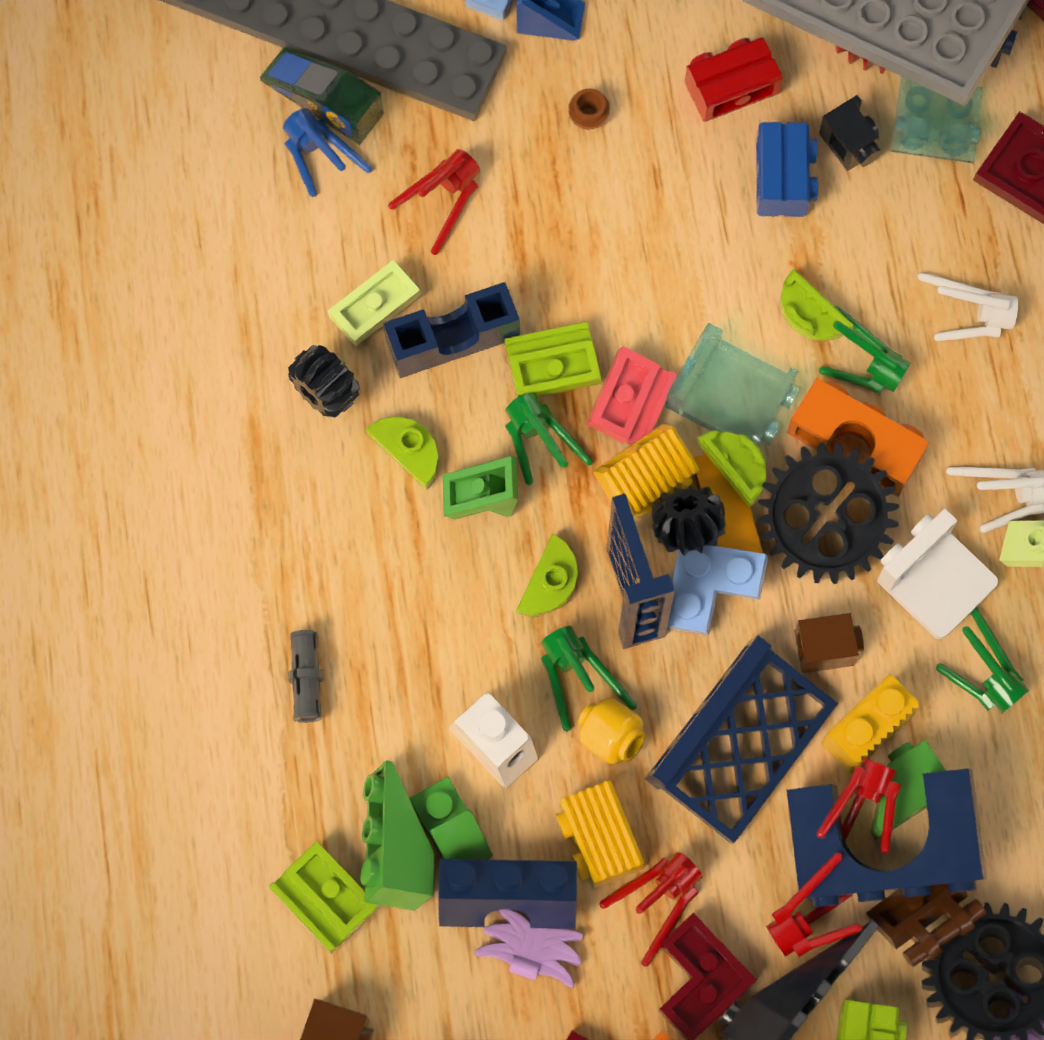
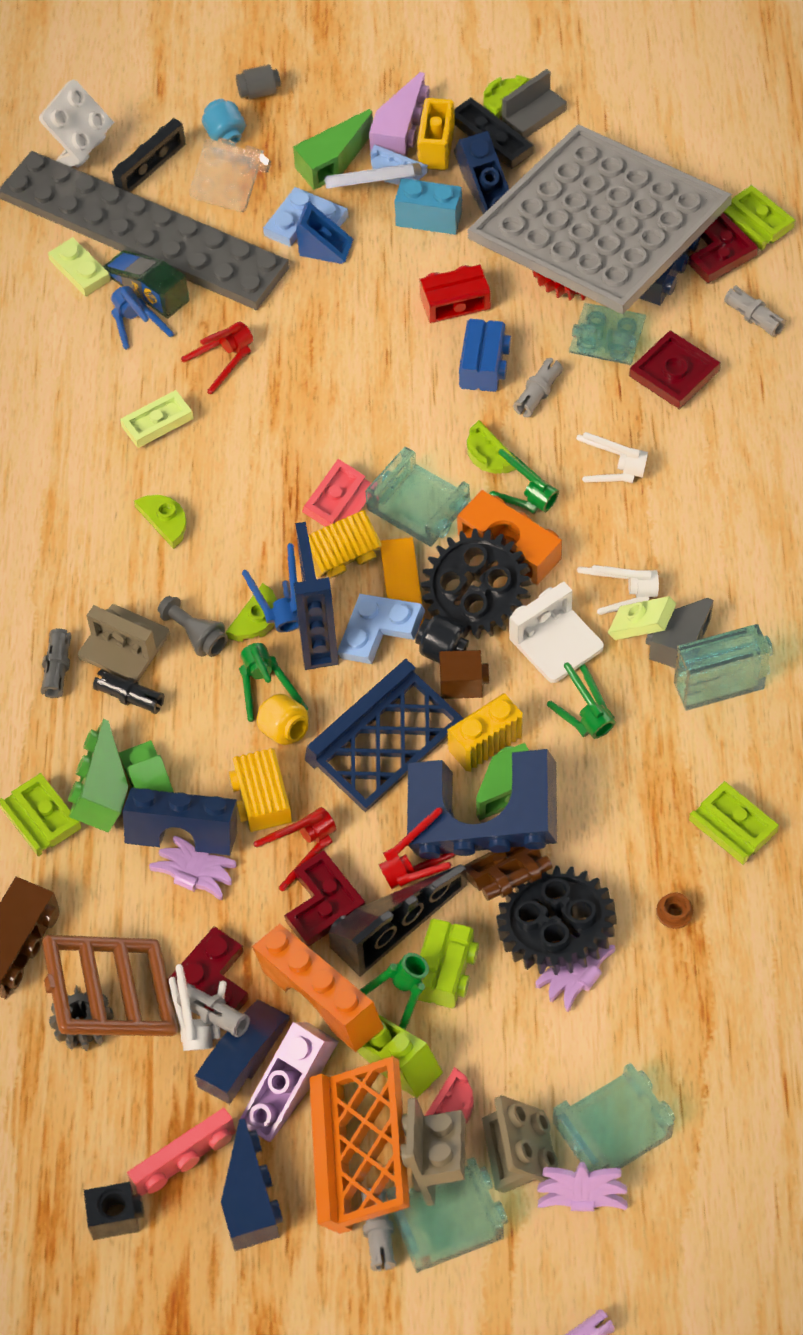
camera: 10 degrees right, 15 degrees down
black gear [288,345,360,418] -> none
dark blue arch [383,282,520,378] -> none
bright green slope [443,456,518,520] -> none
white torso [449,692,538,790] -> none
lime plate [504,322,601,398] -> none
green plant [505,393,593,485] -> none
dark orange plate [568,88,610,130] -> none
black gear [651,483,726,556] -> none
lime plate [696,430,766,508] -> none
red plant [817,758,902,853] -> none
black brick [819,95,882,172] -> none
none -> yellowish green plate [48,237,111,297]
none -> dark tan bracket [78,604,170,682]
none -> black pin [93,669,165,714]
none -> dark grey piece [158,596,228,657]
none -> blue plant [242,543,299,633]
none -> black head [415,615,469,663]
none -> light grey pin [513,358,563,418]

